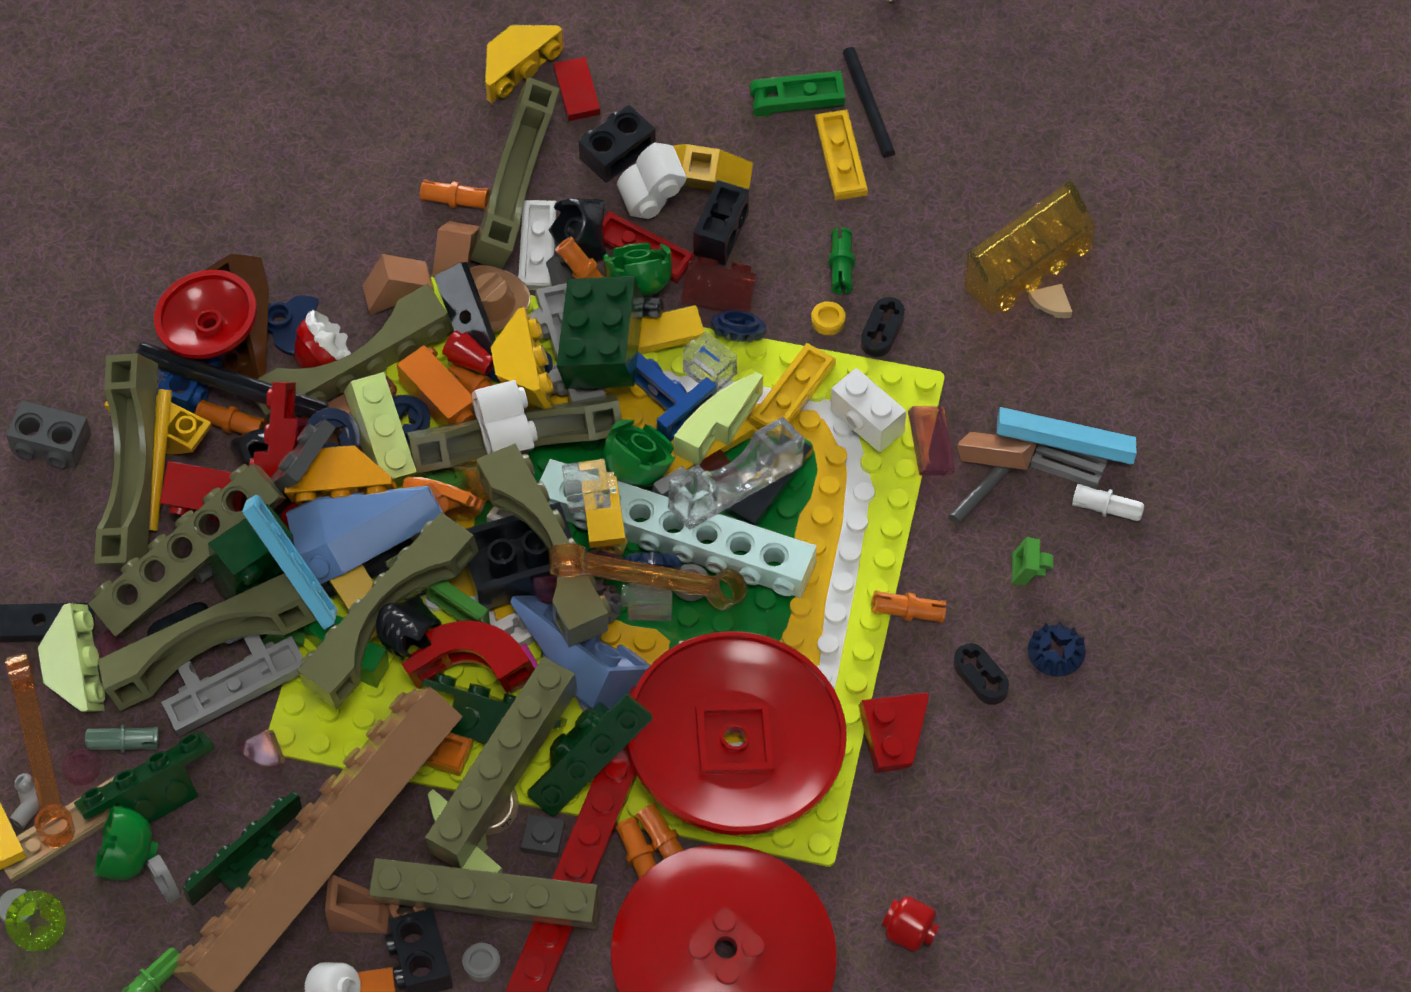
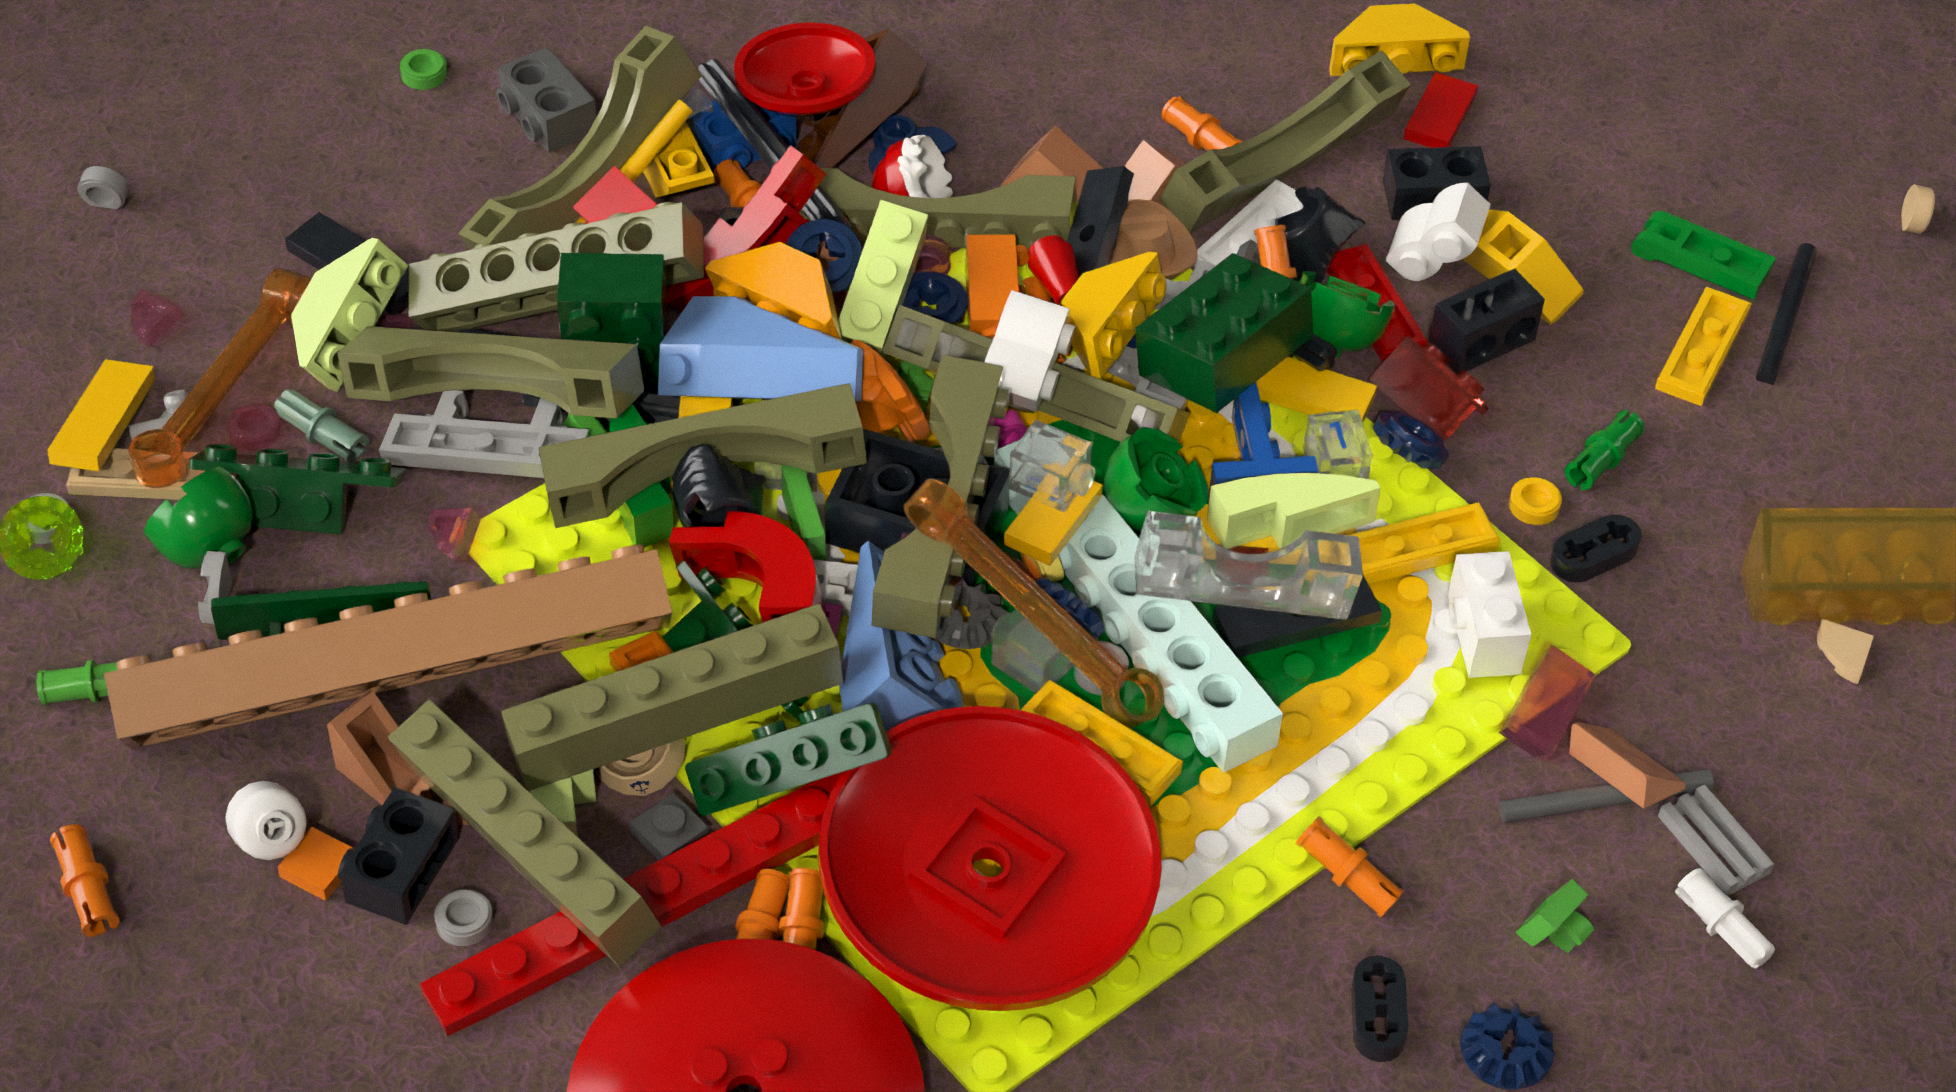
camera: 35 degrees right, 10 degrees down
medium azure tile [242,494,338,630] -> none
dark grey wing [271,419,336,492] -> none
red wing [858,692,929,773] -> none
medium azure tile [997,407,1137,464] -> none
none -> yellow tile [1021,679,1183,808]

